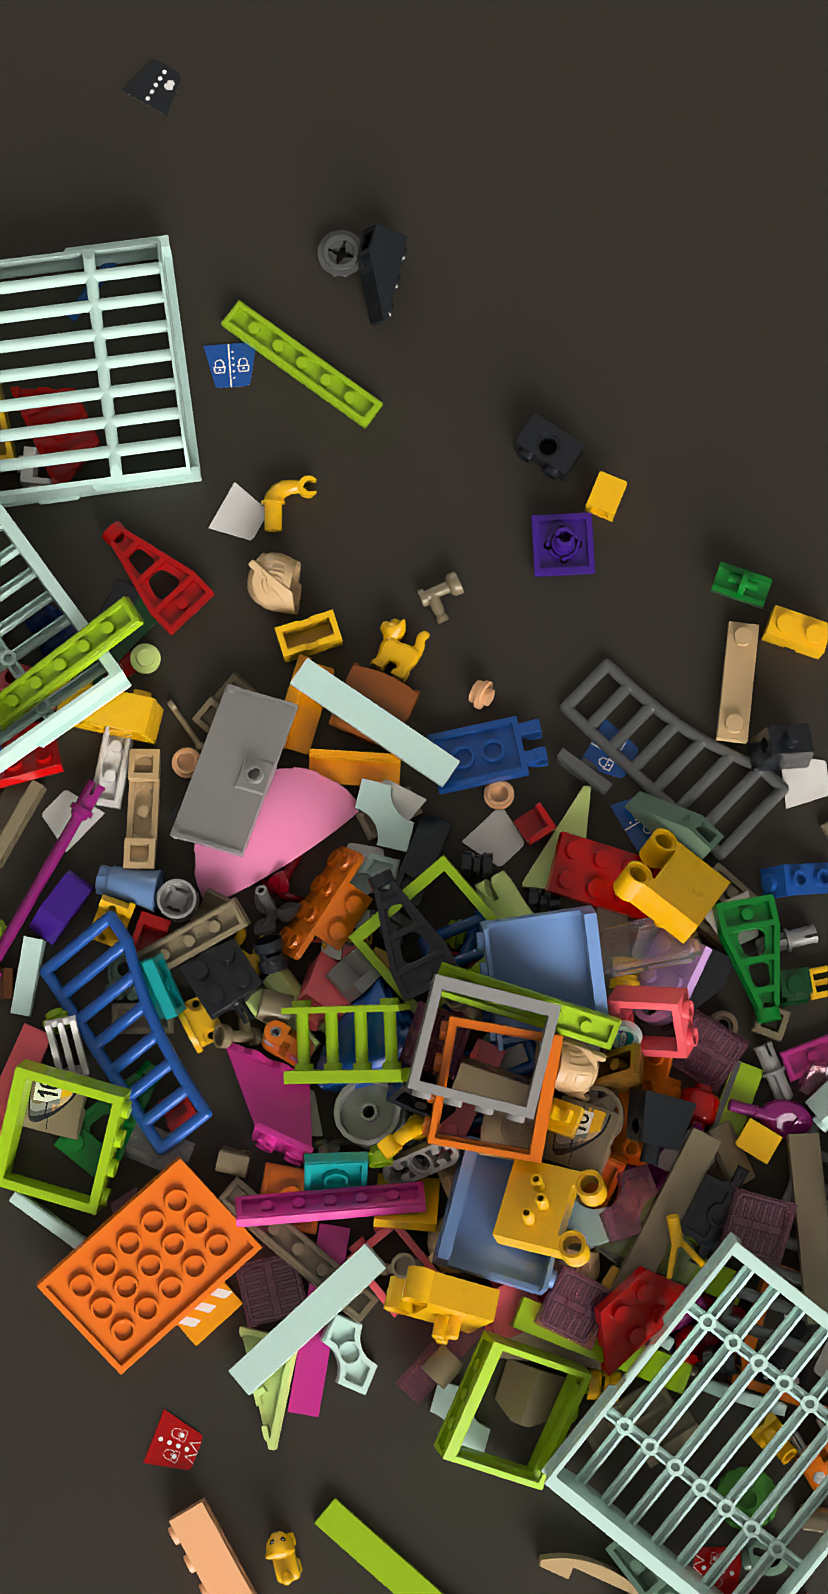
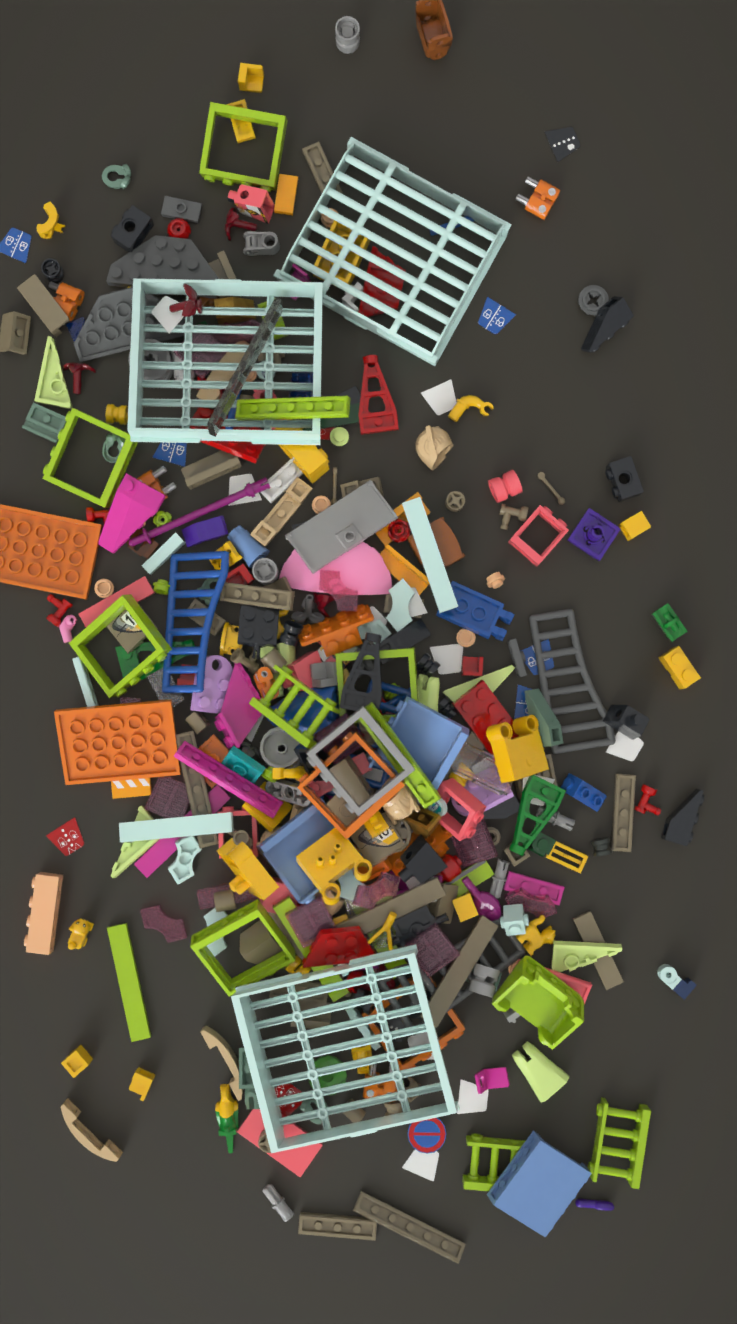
camera: 35 degrees right, 5 degrees up
white tile [44,1015,89,1075] -> none
teal panel [139,952,187,1020] -> none
lime tile [221,300,383,429] -> none
yellow brick [275,609,343,663] -> none
yellow animal [370,618,430,683] -> none
tan plate [716,621,759,744] -> none
none -> clear pink tile [140,904,187,943]
none -> lavender plate [190,655,233,714]
none -> clear pink tile [319,570,358,611]
none -> red plate [388,519,411,543]
none -> dark tan wheel [445,491,465,512]
none -> coral wheel [488,470,523,503]
none -> coral window [508,505,569,567]
none -> orange piece [516,177,561,220]
none -> dark tan hinge [537,472,565,505]

